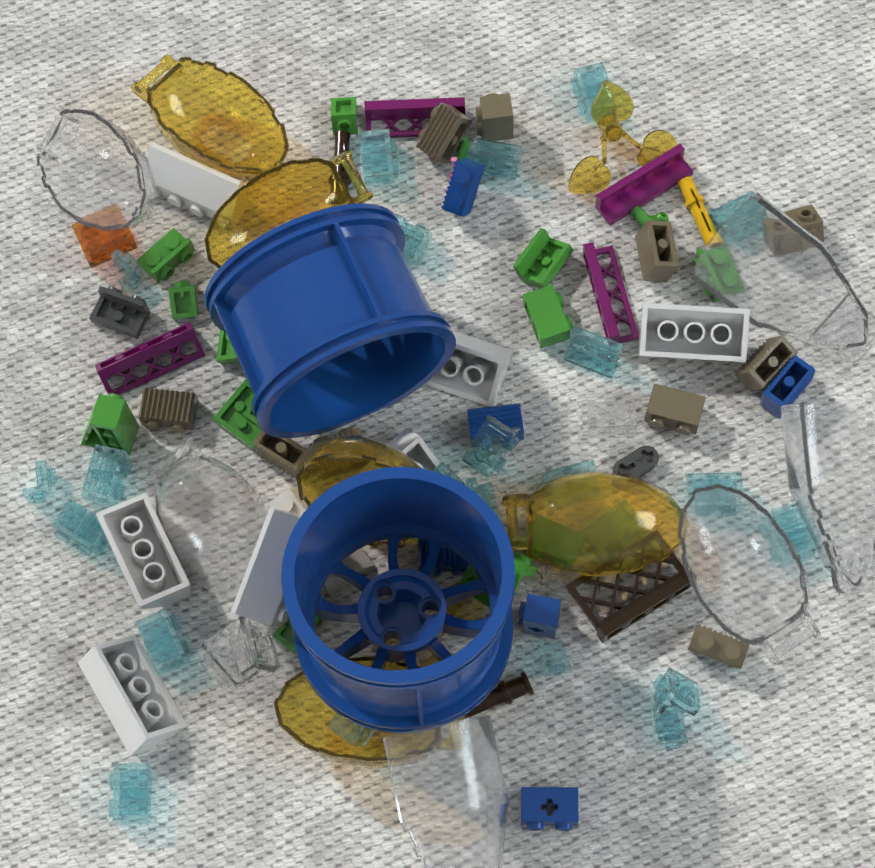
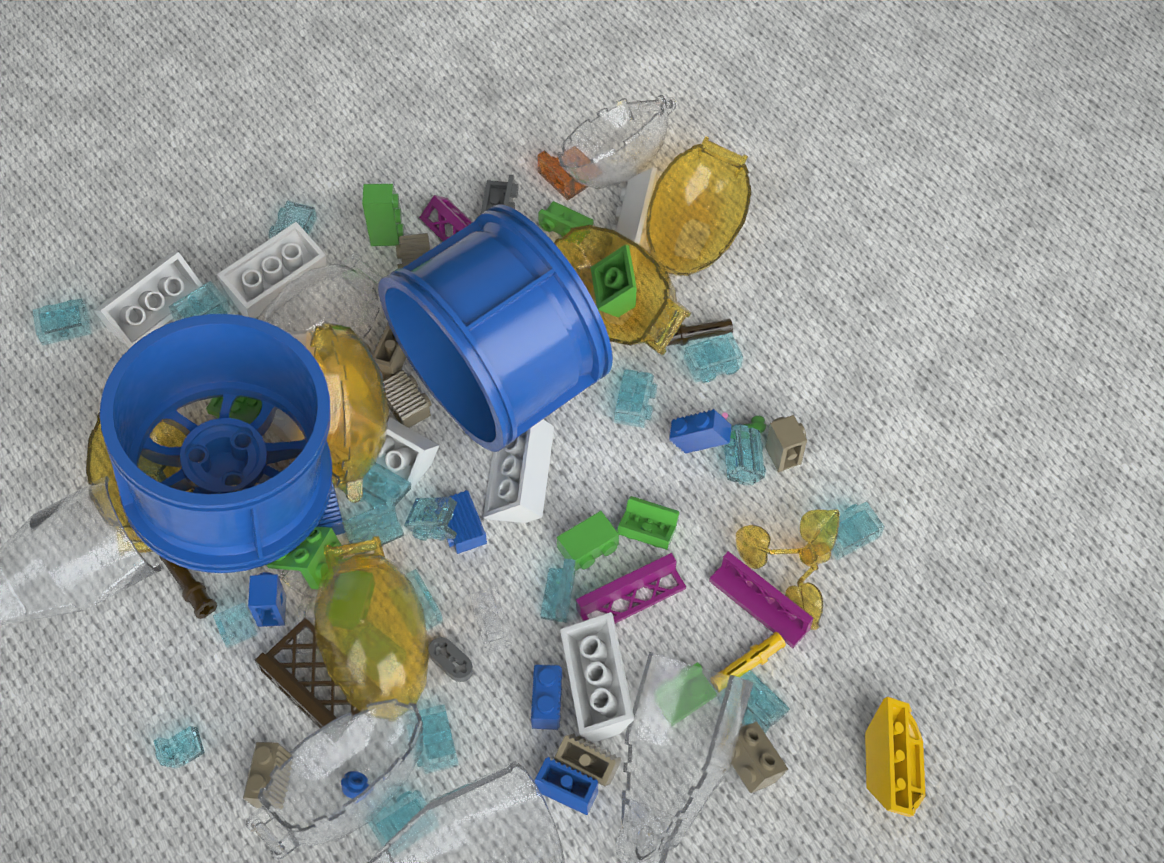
camera: 70 degrees right, 10 degrees down
clear light blue bracket [22,460,57,504] -> none
clear light blue brick [81,444,132,506] -> none
clear light blue bracket [111,248,144,294] -> none
bright green bracket [331,97,358,135] -> none
magenta fence [364,97,466,139] -> none
dark tan brick [416,103,472,164] -> none
blue brick [521,787,579,831] -> none
bright green arm [630,206,669,227] -> none
dark tan brick [635,220,679,282] -> none
dark tan brick [644,383,706,435] -> none
clear light blue bracket [653,667,700,717] -> none
none -> blue plate [341,771,369,799]
none -> blue brick [531,665,562,730]
none -> bright green slope [590,244,637,318]
none -> yellow wedge [865,697,926,817]

